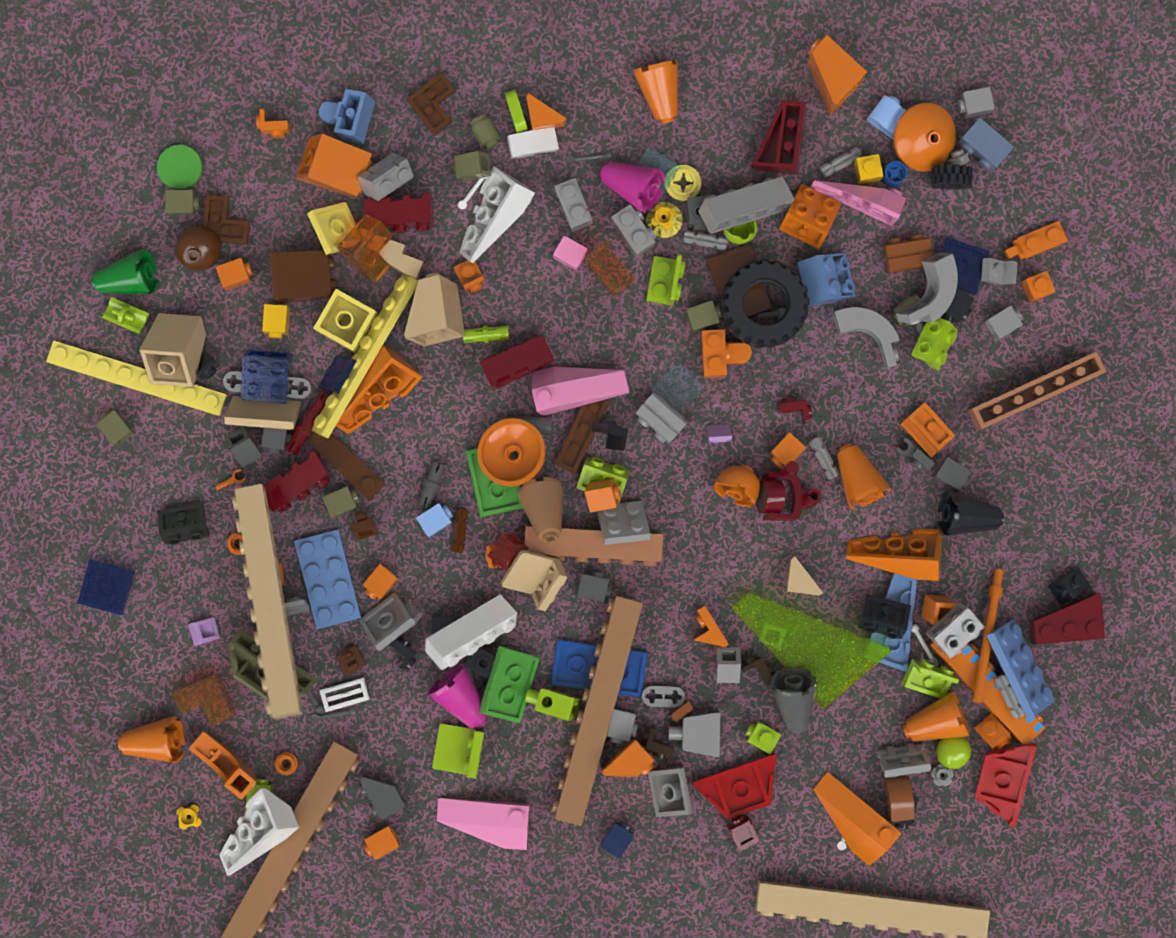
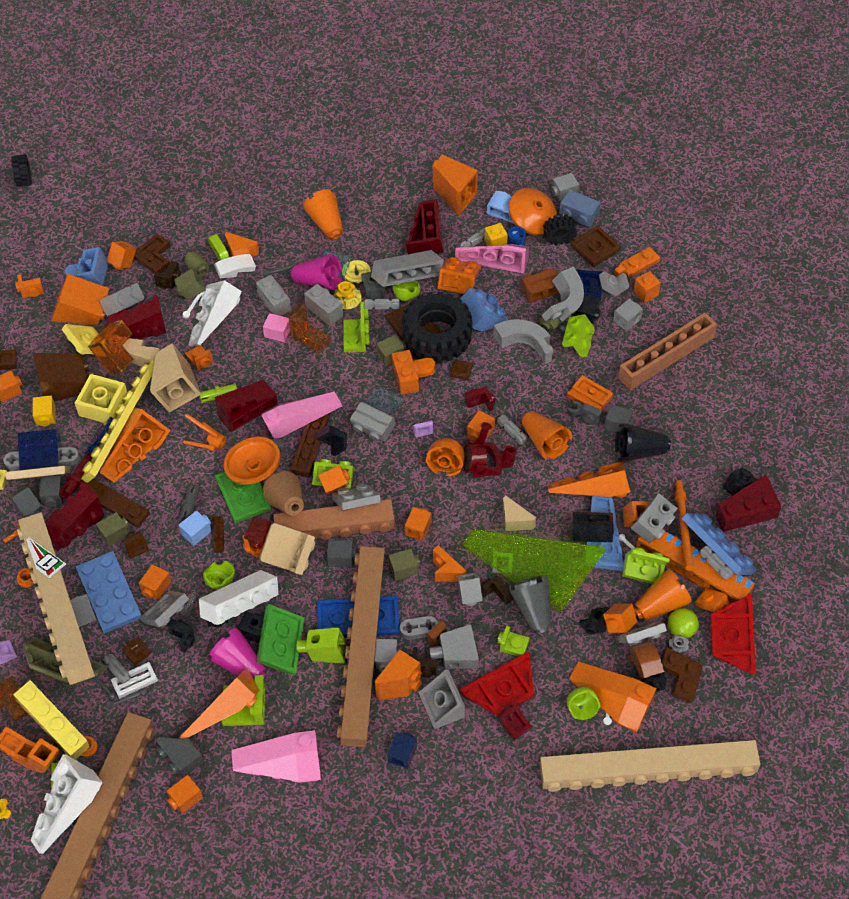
camera: 10 degrees left, 30 degrees down
none -> light yellow brick [13,680,90,760]
none -> sticker [26,537,66,578]
none -> light grey axle [103,654,131,683]
none -> orange brick [107,241,137,270]
none -> dark brown bracket [154,261,181,289]
none -> orange wedge [179,668,260,739]
none -> orange plant [183,414,227,452]
none -> lime hair [203,561,235,590]
none -> olive brick [388,549,420,581]
none -> orange brick [405,507,432,541]
none -> reddish brown tile [450,359,473,381]
none -> lime hair [566,686,600,720]
none -> reddish brown plate [571,225,621,268]
none -> black bracket [579,607,609,635]
none -> orange brick [603,603,637,633]
none -> reddish brown plate [660,647,703,703]

